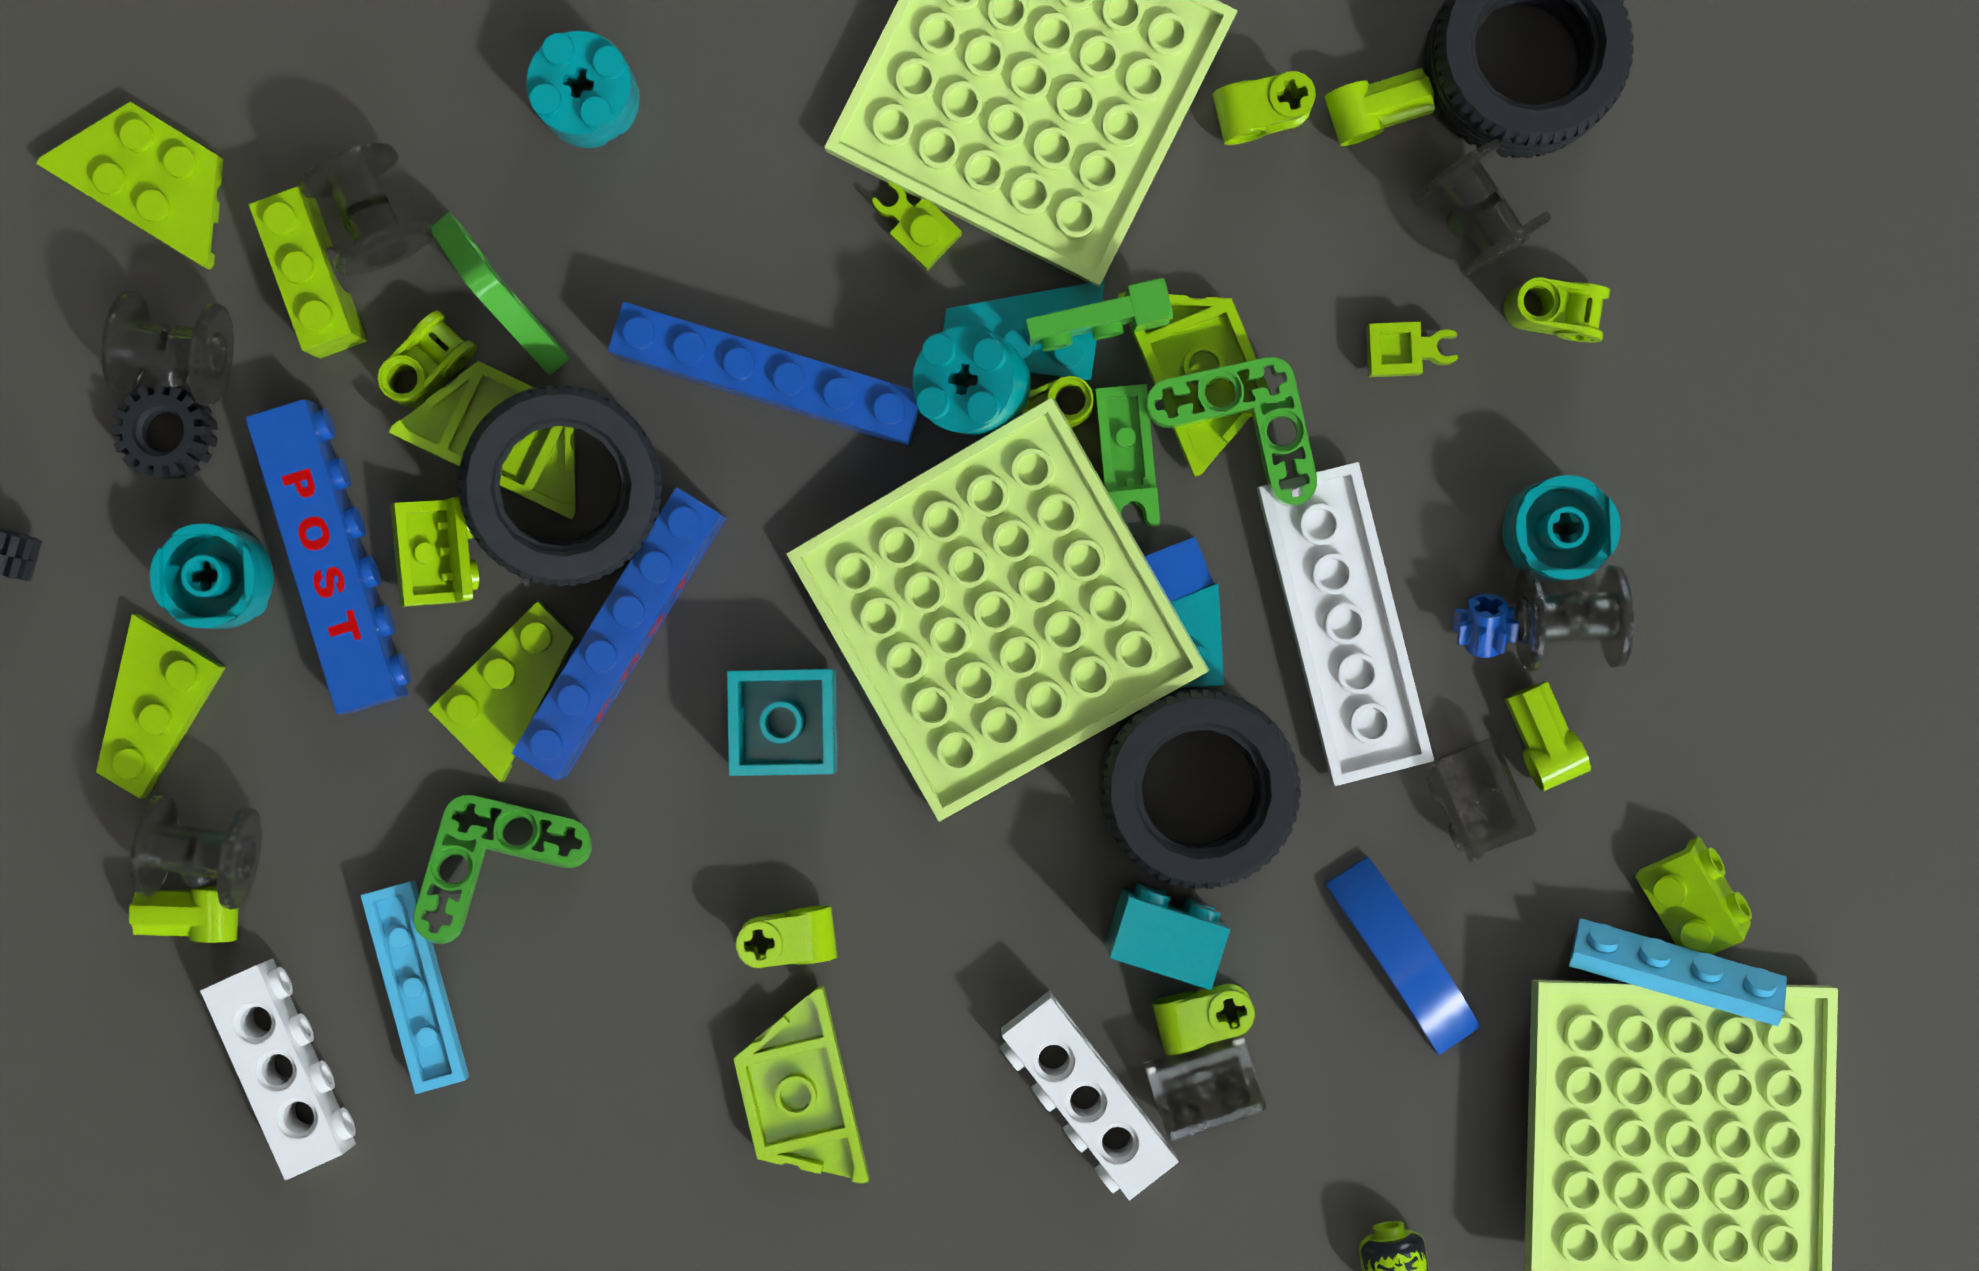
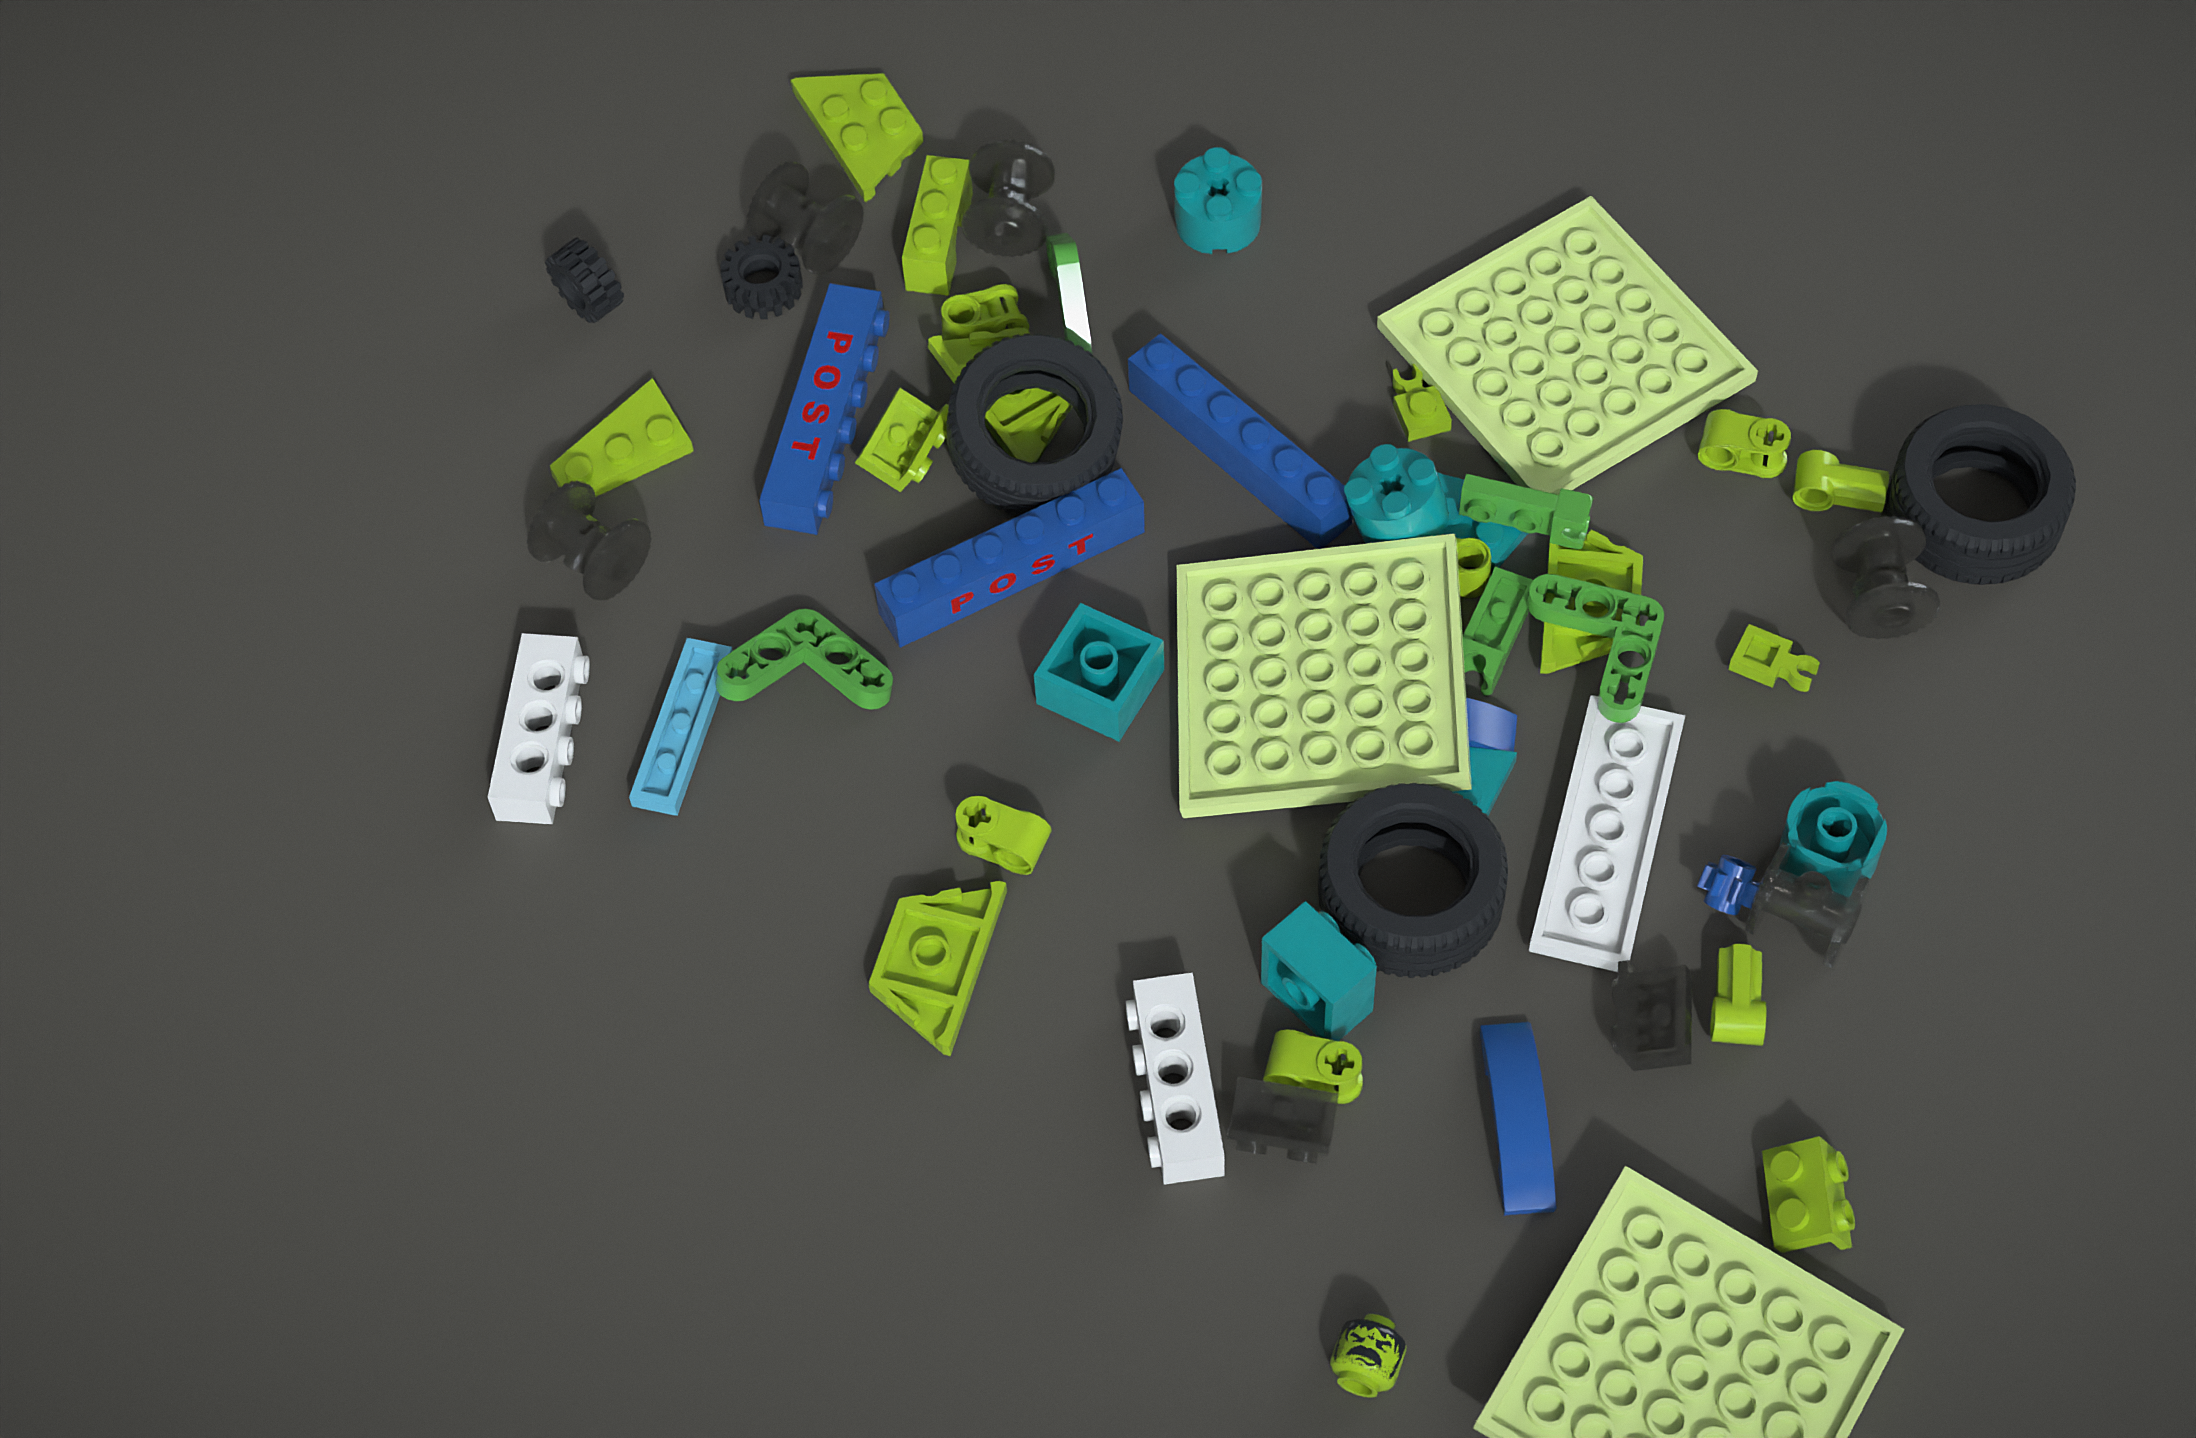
camera: 30 degrees right, 30 degrees down
lime piece [129,886,239,943] -> none
teal brick [150,524,274,629] -> none
lime wing [428,601,577,782] -> none
lime piece [1504,277,1610,343] -> none
medium azure plate [1569,918,1787,1026] -> none

